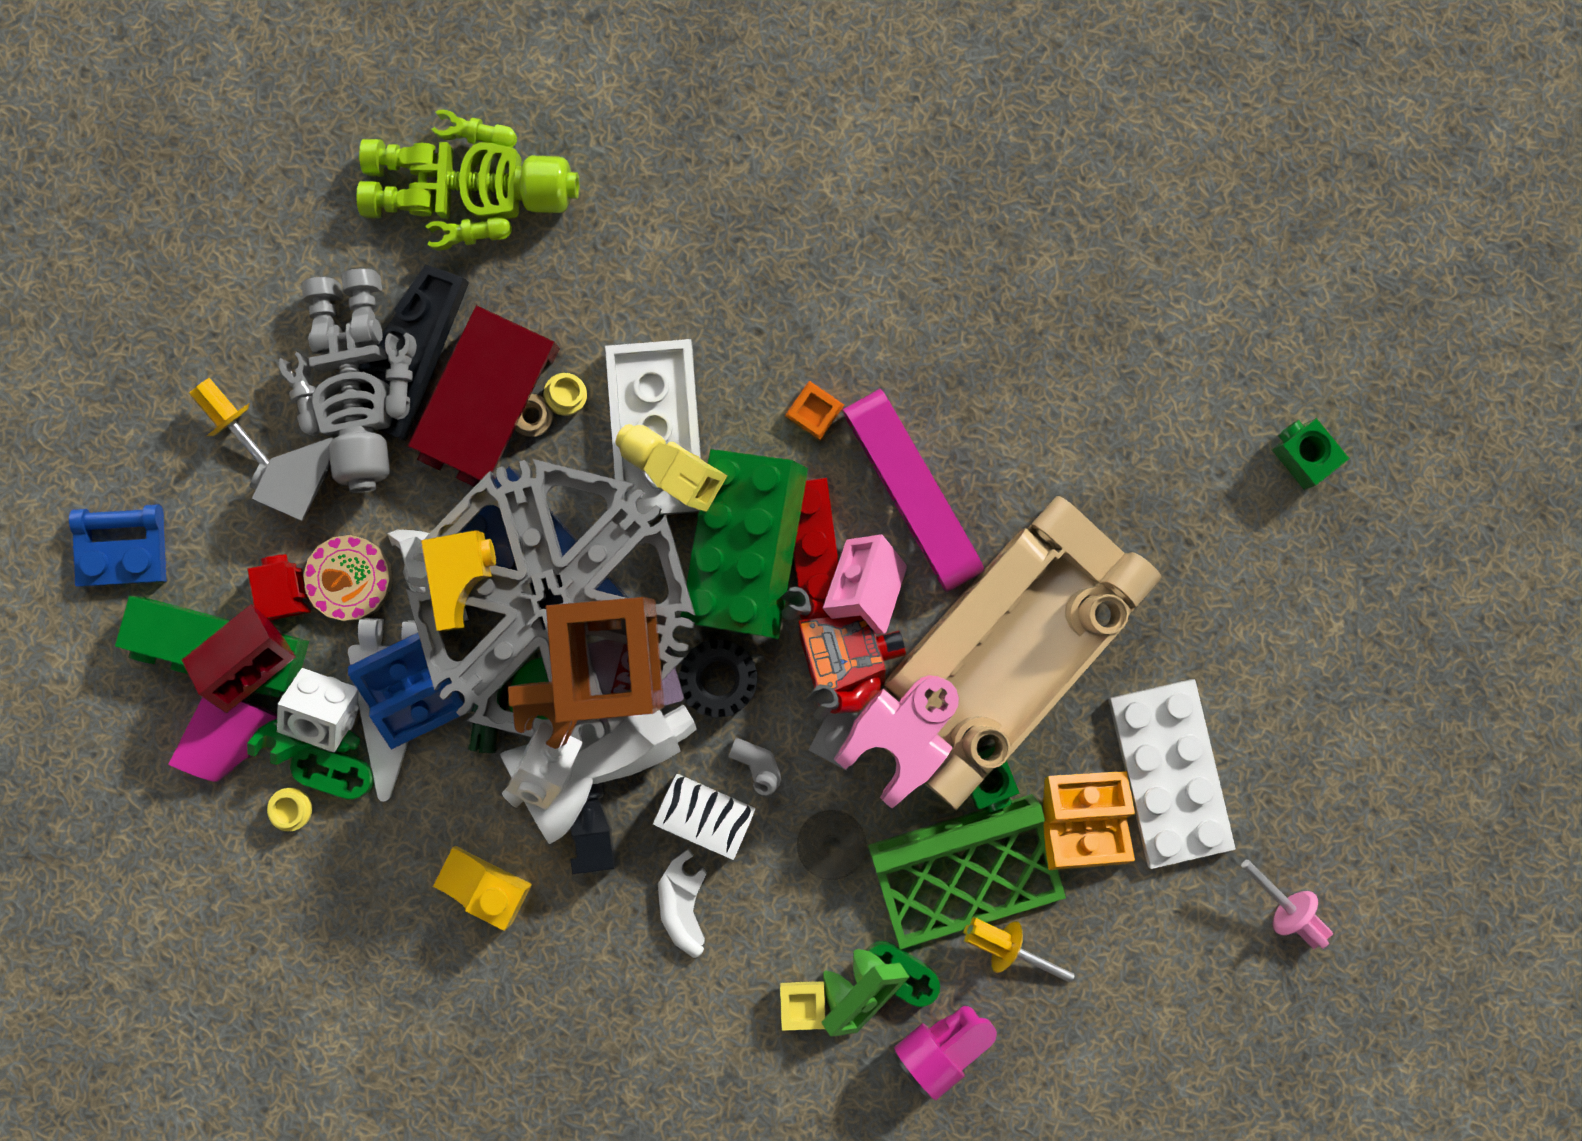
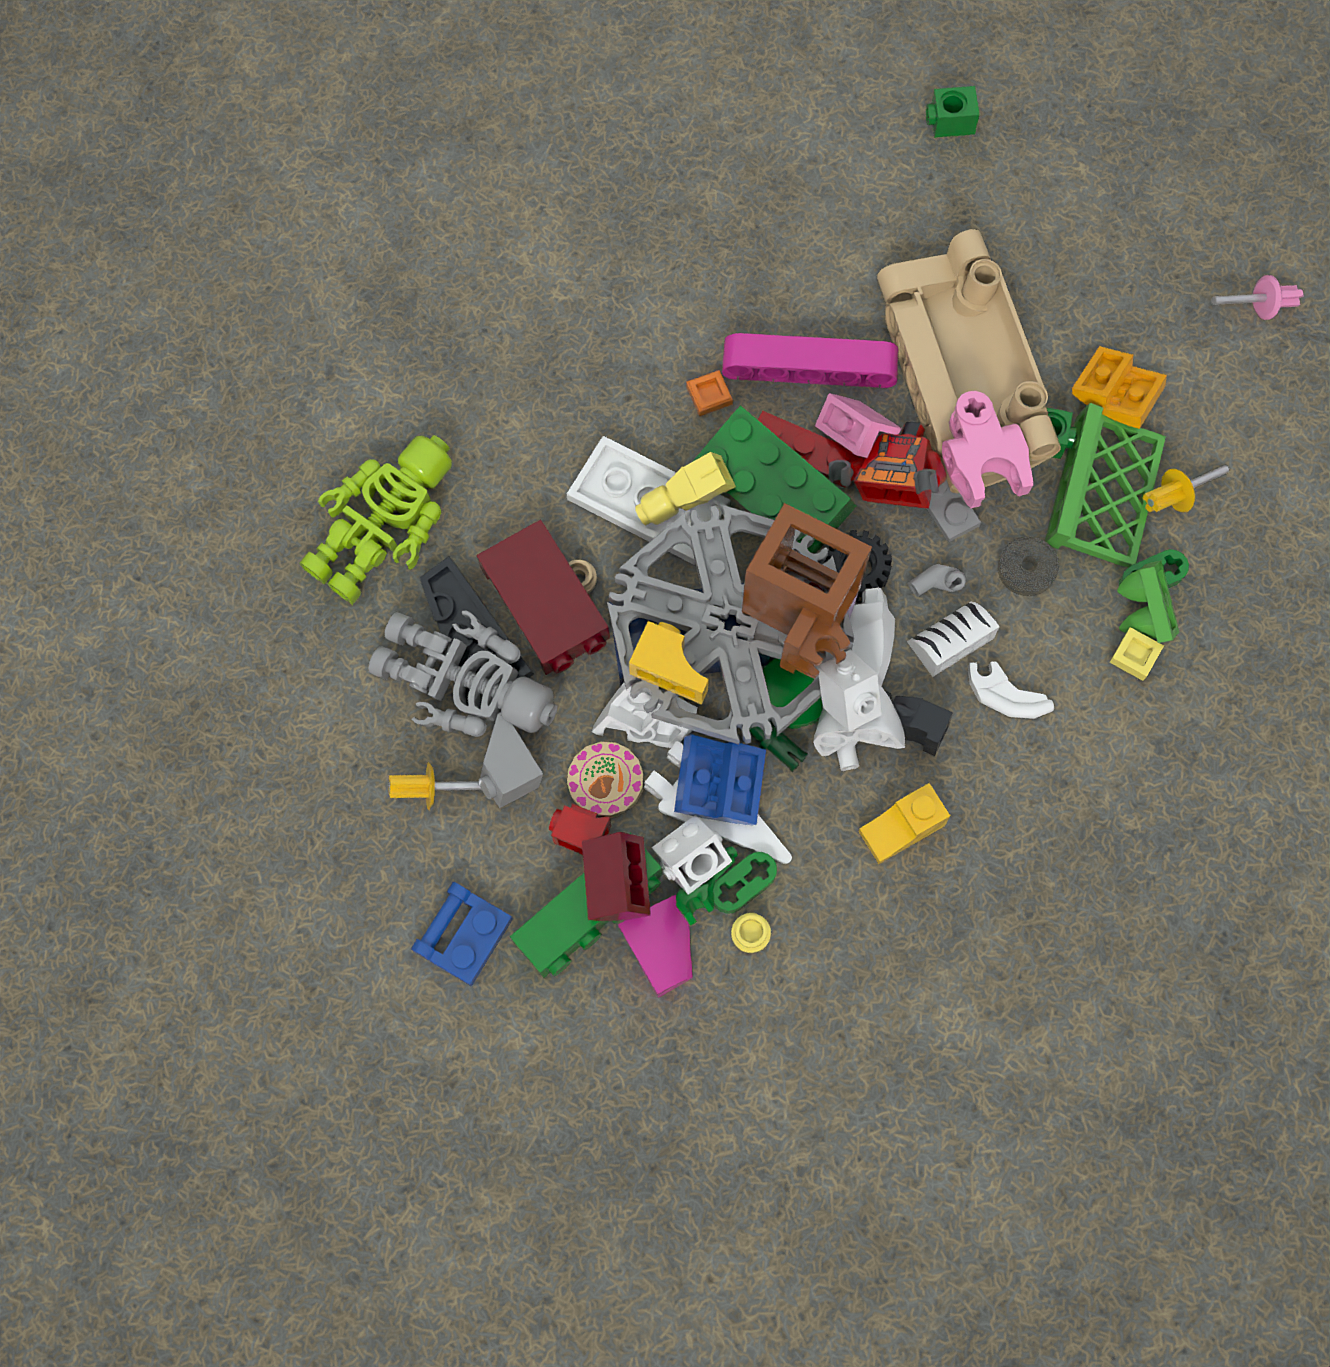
camera: 55 degrees left, 15 degrees down
light yellow plate [543,373,587,416] -> none
dark pink piece [893,1006,997,1101] -> none
white plate [1108,679,1236,869] -> none

